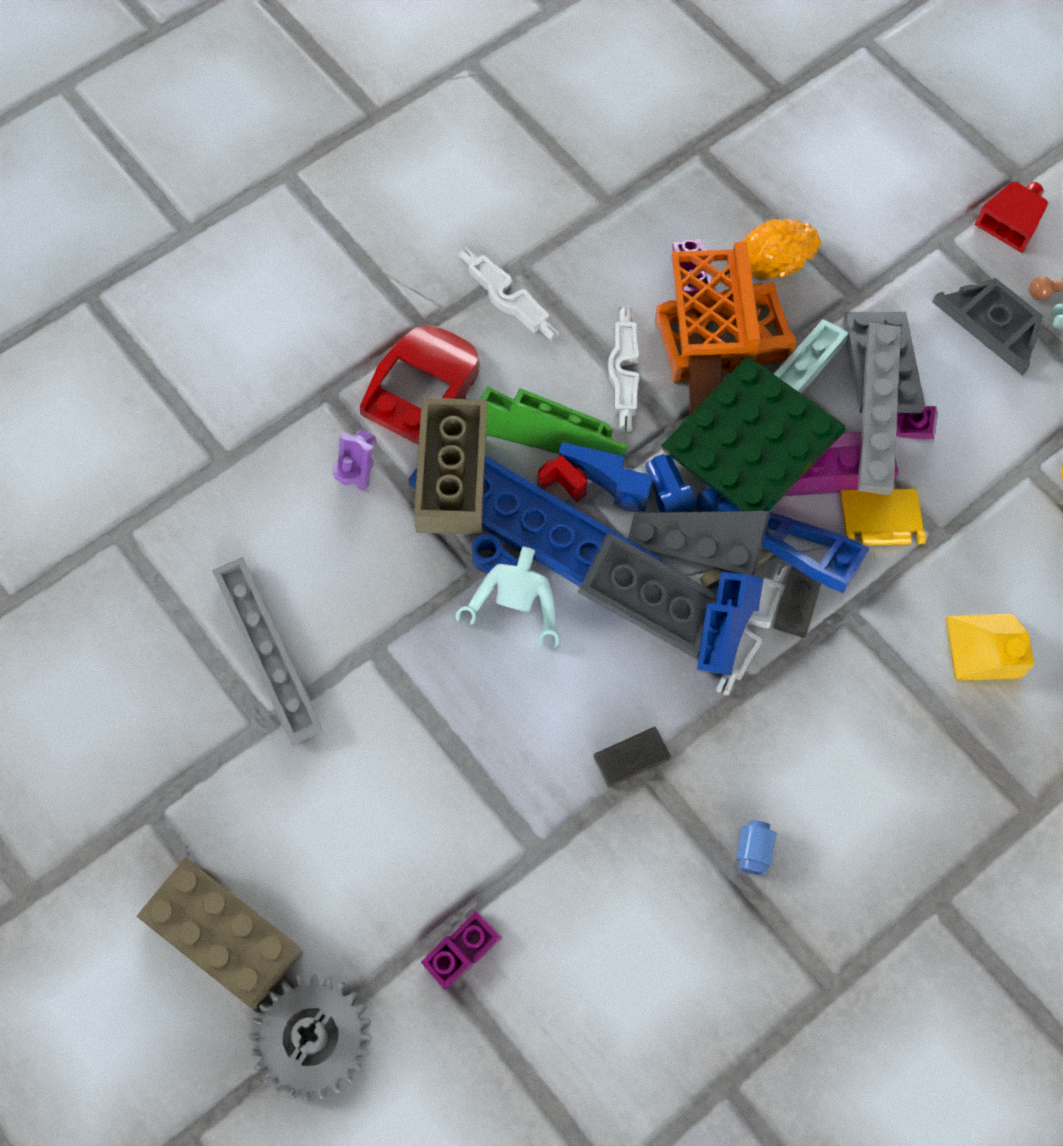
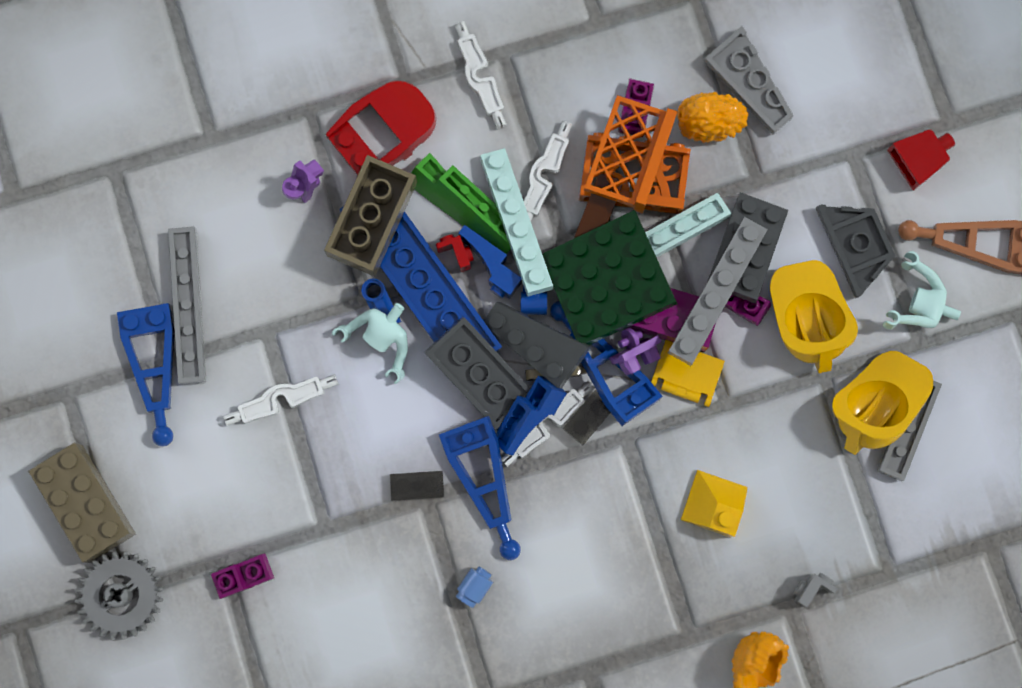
camera: 20 degrees right, 15 degrees up
none -> blue plate [117,303,174,447]
none -> white piece [223,374,339,426]
none -> blue plate [439,416,521,560]
none -> light aqua plate [480,148,553,297]
none -> medium lavender hips [609,328,662,375]
none -> light grey wing [704,26,794,135]
none -> yellow piece [770,260,858,373]

